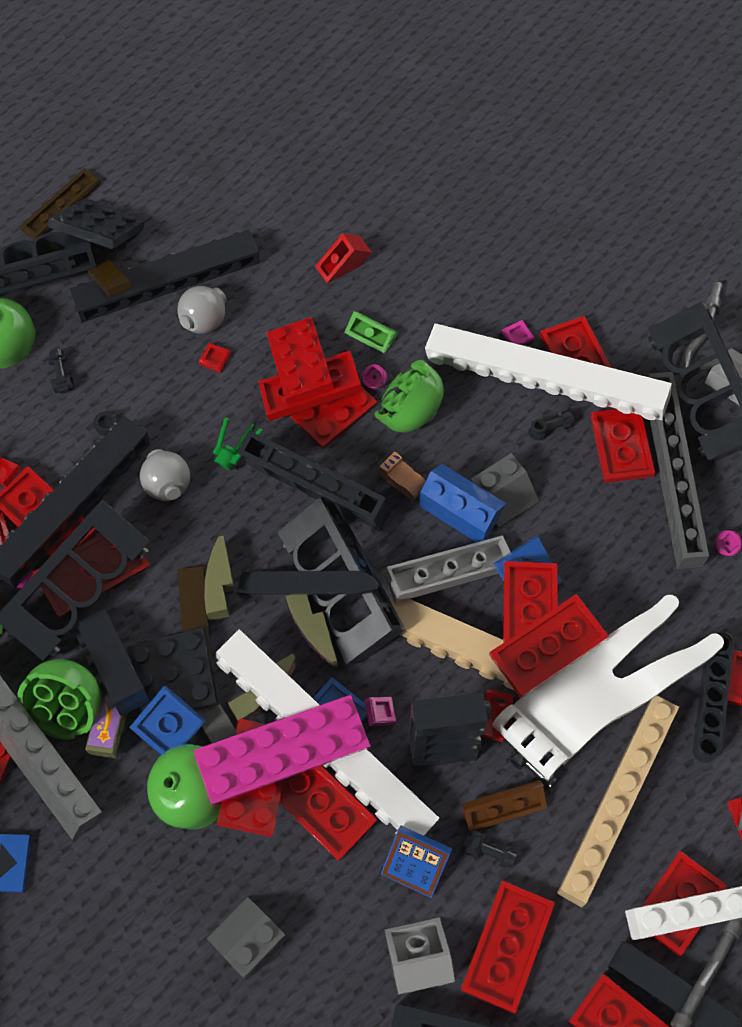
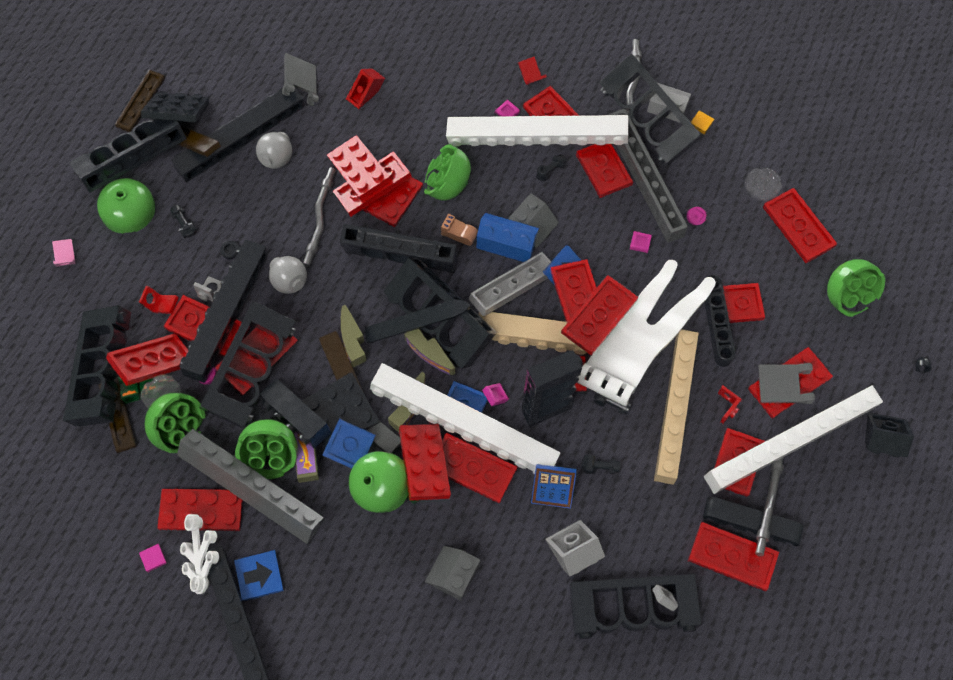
camera: 20 degrees left, 0 degrees up
dark pink plate [193,695,370,806] -> none
red tile [199,343,231,373] -> none
green plant [212,417,263,471] -> none
bright green slope [344,311,399,354] -> none
dark pink tile [362,365,387,390] -> none
red plate [461,881,555,1014] -> none
reddish brown plate [462,780,548,832] -> none
none -> light grey bracket [193,276,221,301]
none -> dark grey flag [282,53,319,106]
none -> flat silver bar [303,168,336,267]
none -> red bracket [518,57,547,85]
none -> dark pink tile [630,231,652,253]
none -> red bracket [718,385,742,424]

